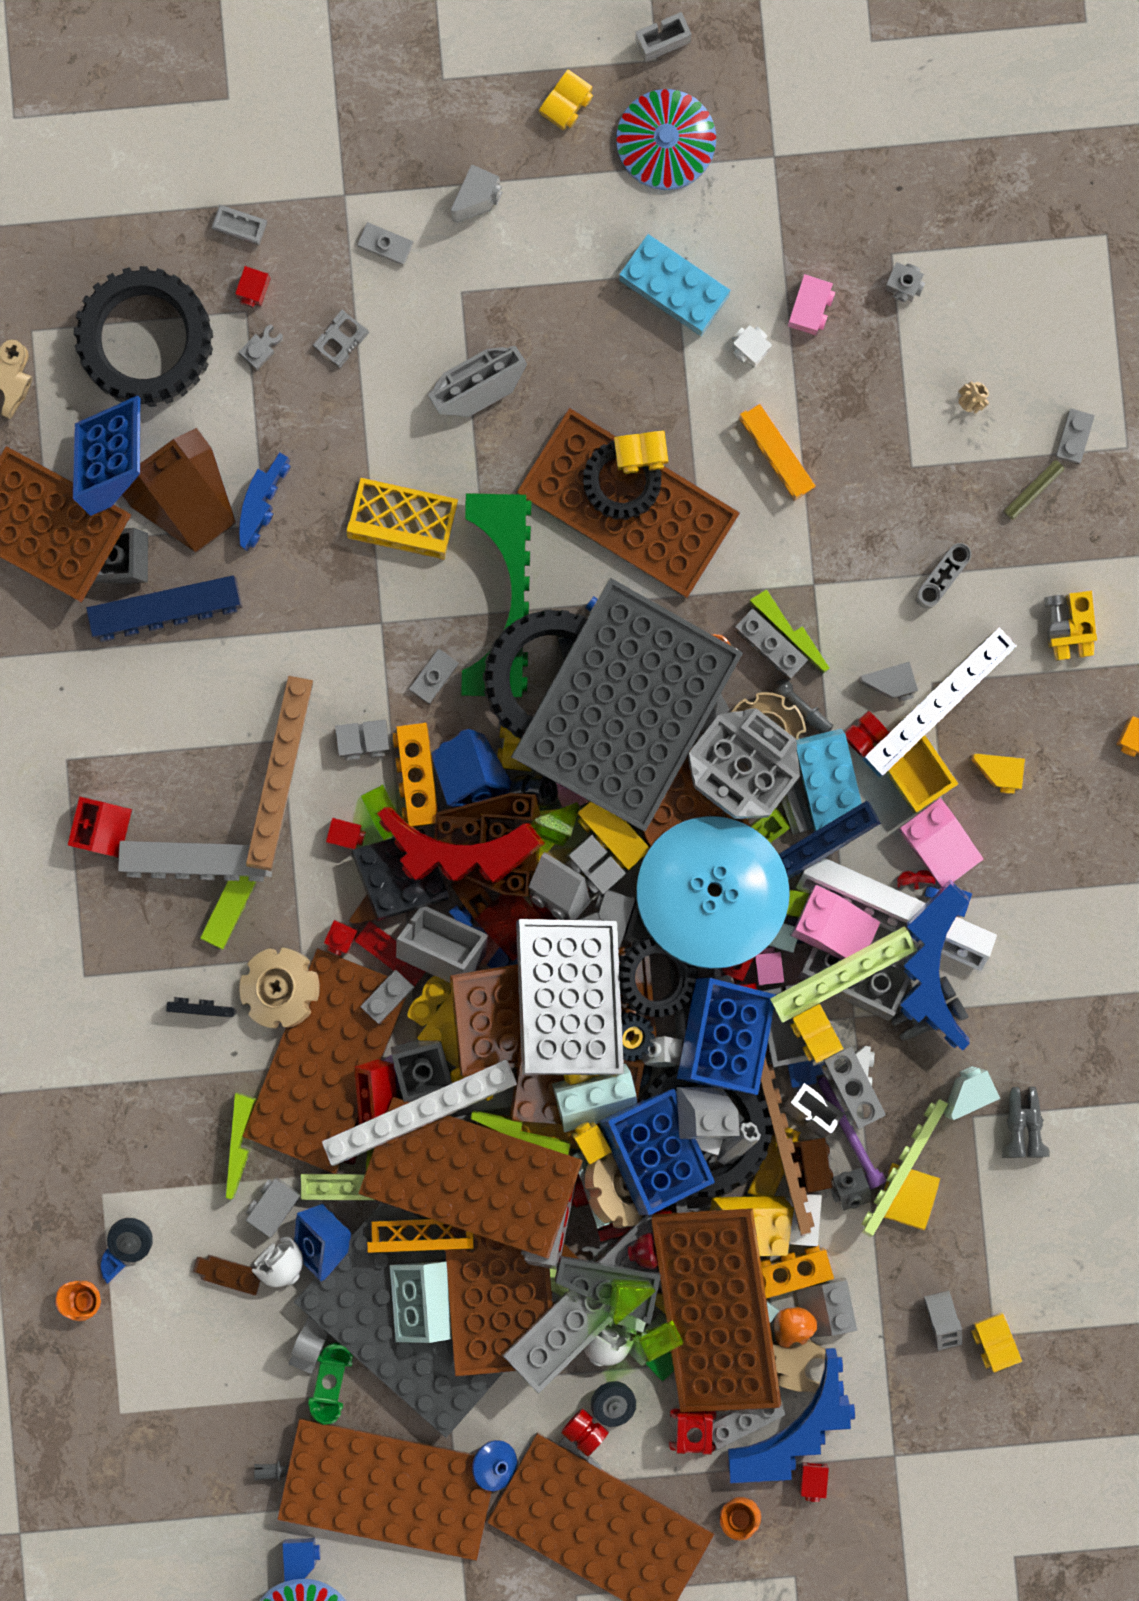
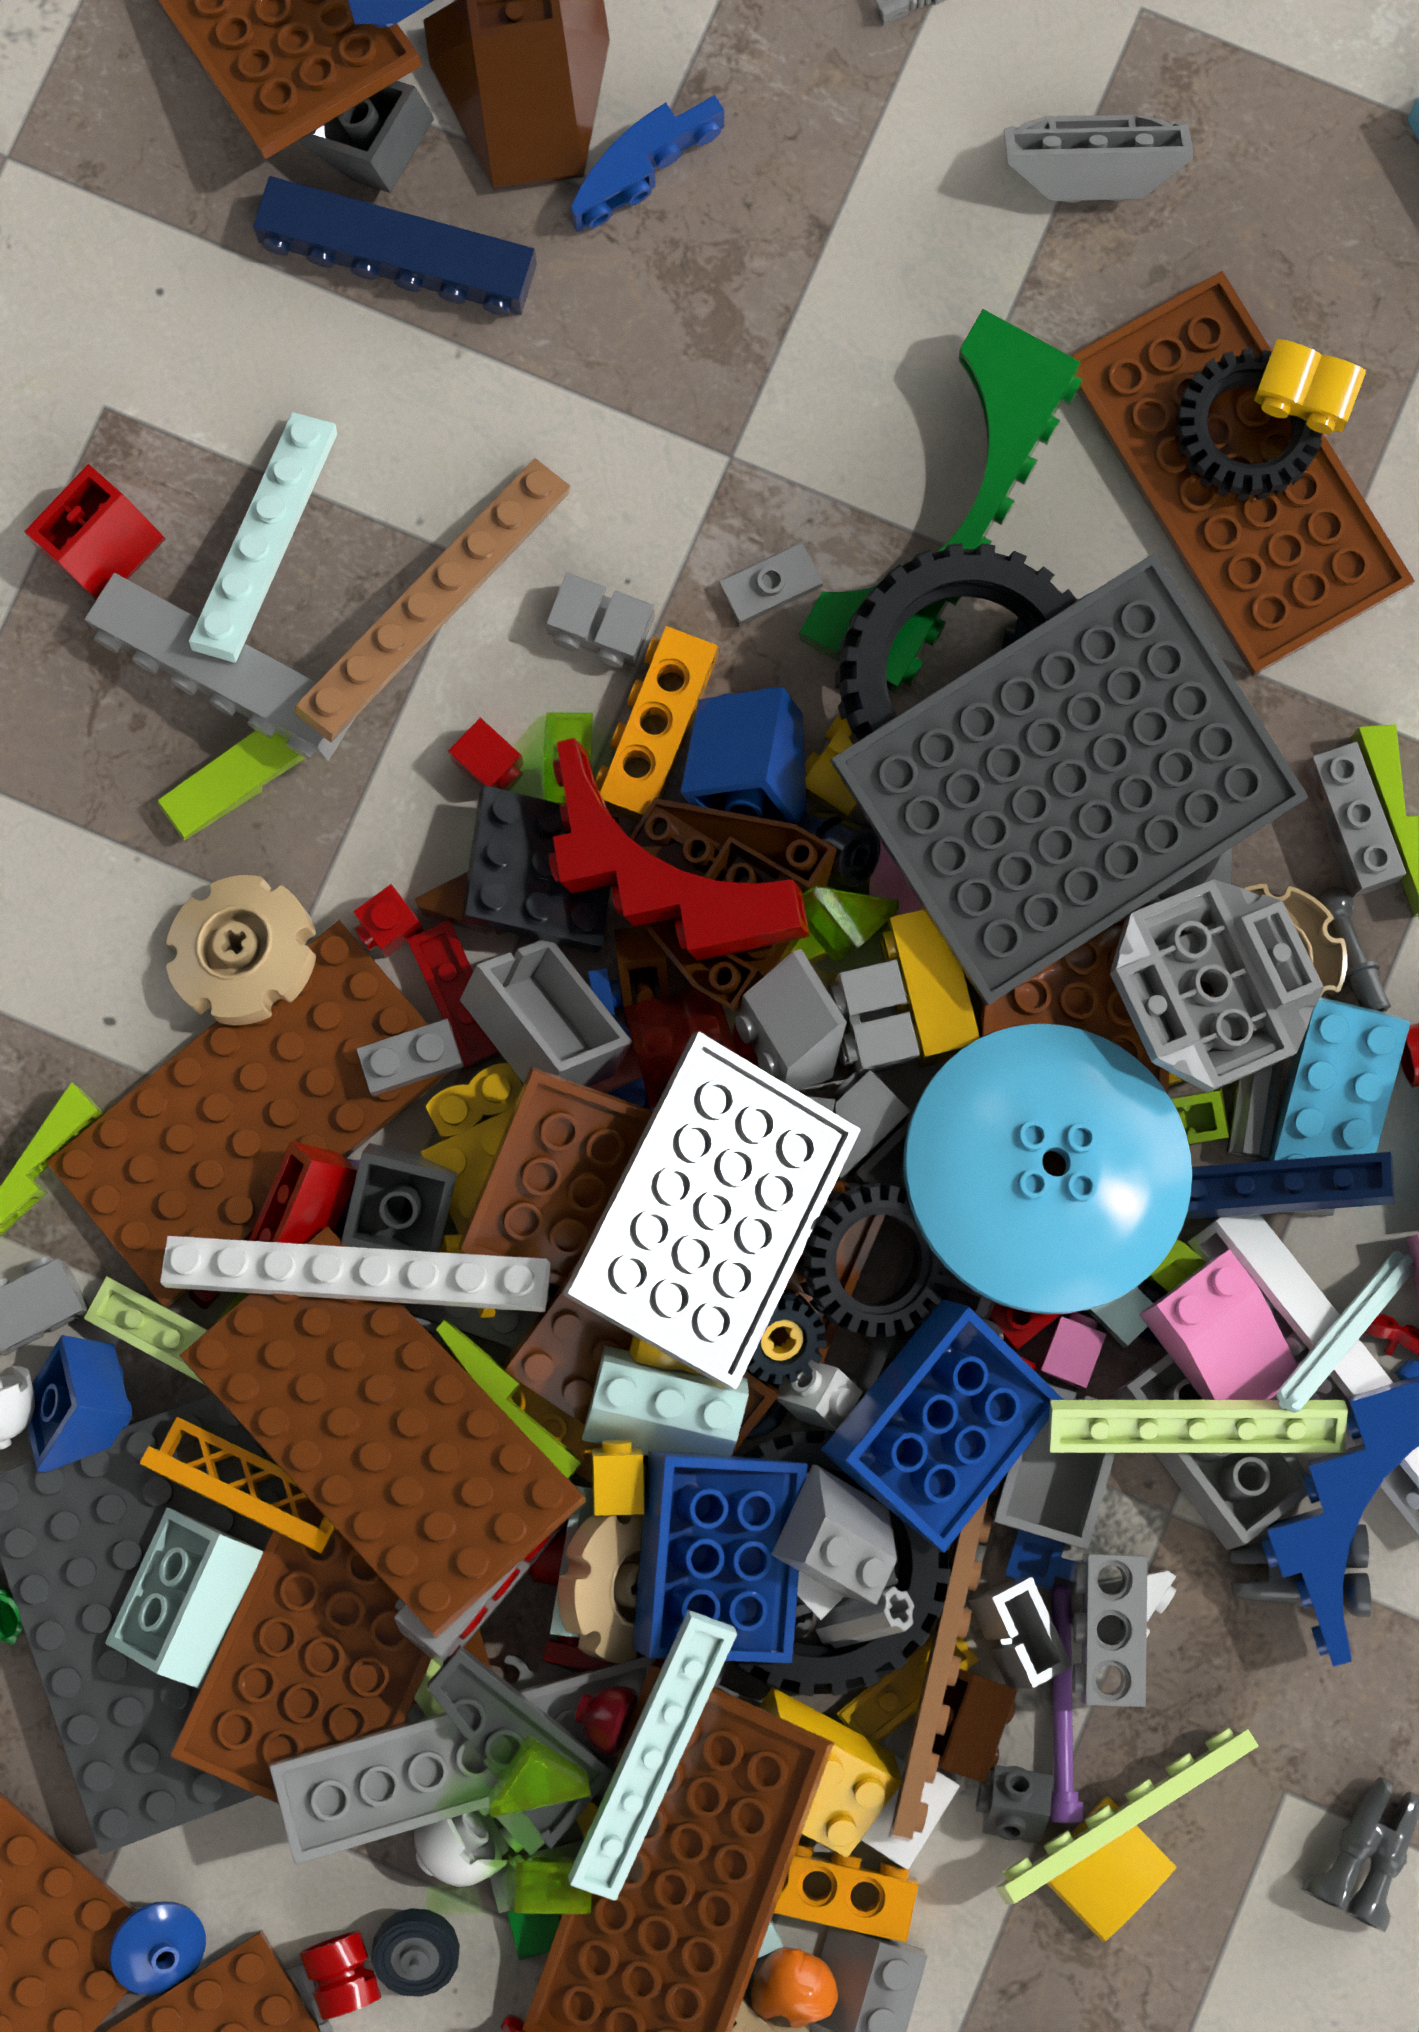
camera: 20 degrees right, 5 degrees down
black hinge [166,997,237,1017] -> none
yellow fence [347,478,458,560] -> none
yellow brick [790,1004,844,1063] -> none
light aqua slope [944,1066,1000,1120] -> none
none -> light aqua plate [189,412,337,663]
none -> light aqua plate [568,1610,737,1901]
none -> light aqua axle [1276,1251,1414,1413]

